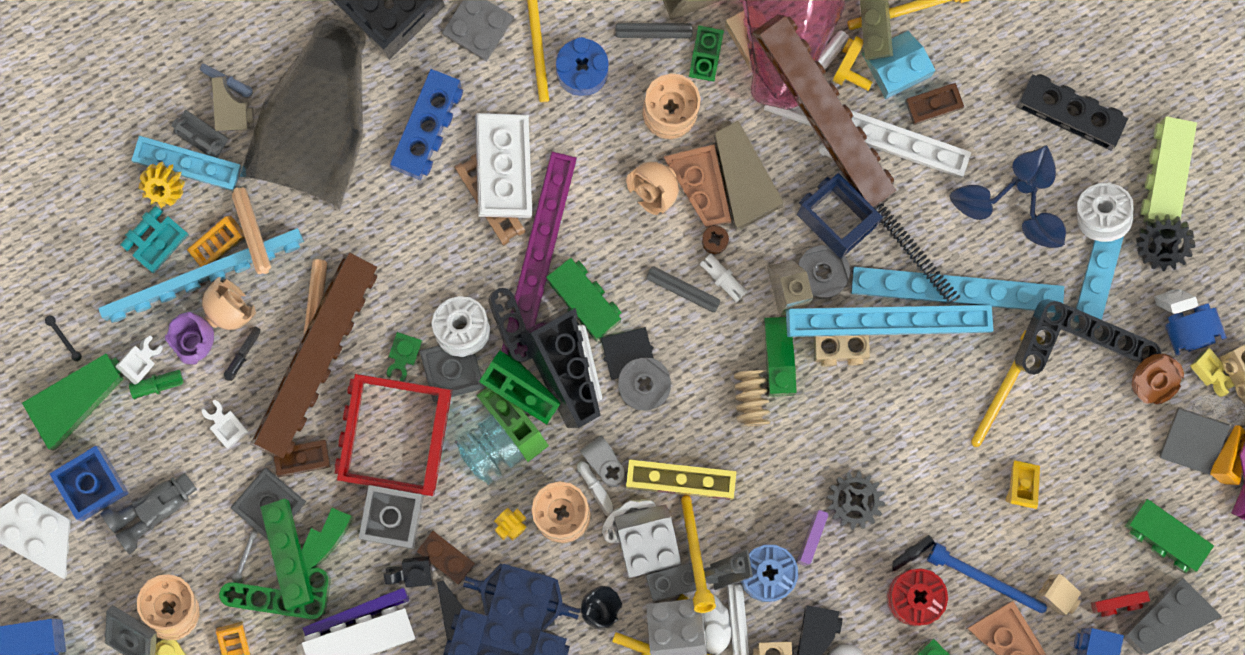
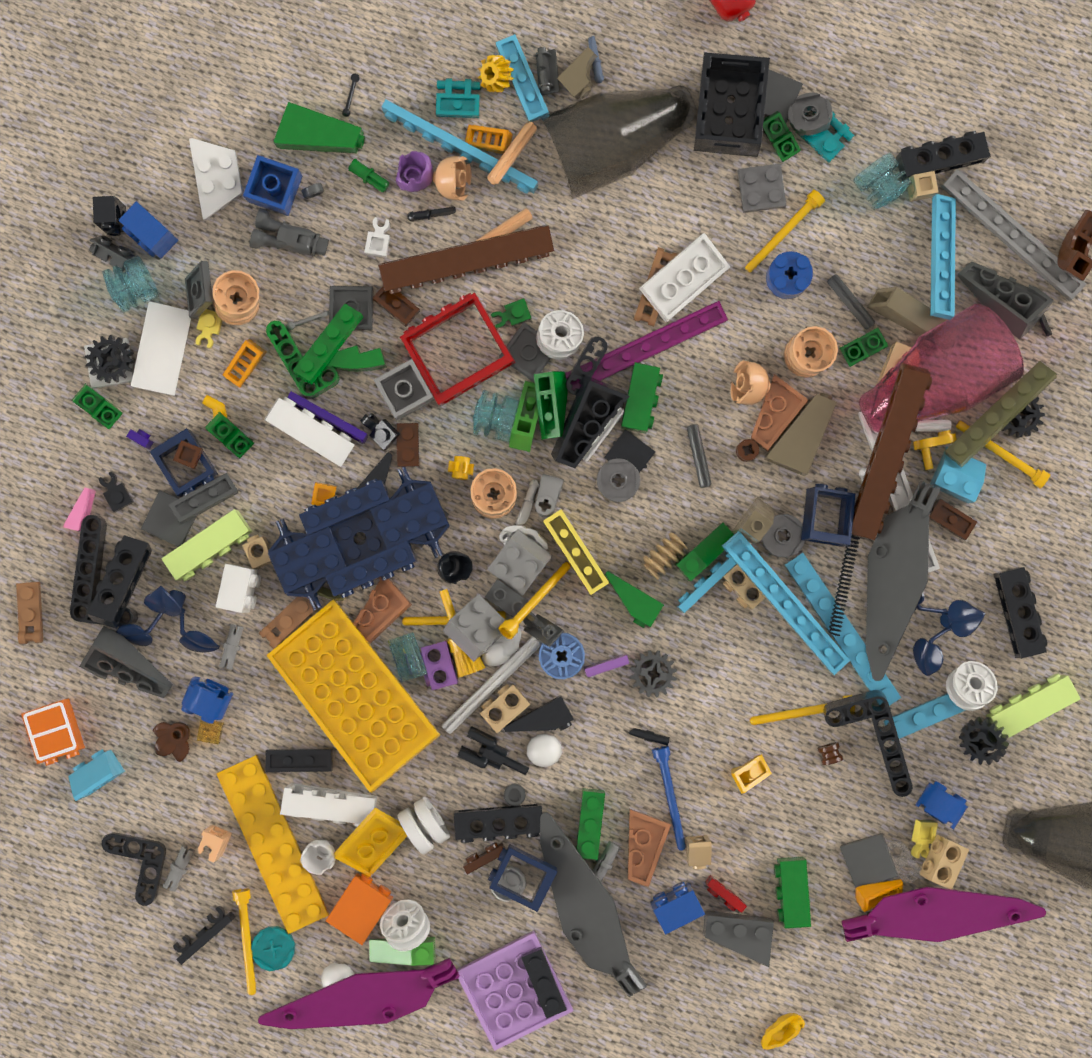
camera: 55 degrees right, 5 degrees up
white plate [115,336,163,384] -> none
blue brick [390,69,464,181] -> none
white pin [700,253,748,303] -> none
red wheel [886,568,948,626] -> none
dark orange tile [1132,353,1184,405] -> none
white plate [1154,289,1198,314] -> none
none -> dark grey tile [301,183,324,199]
none -> green slope [605,571,664,628]
none -> medium azure plate [677,553,737,613]
none -> reddish brown wheel [817,742,844,765]
none -> dark grey wing [866,480,941,681]

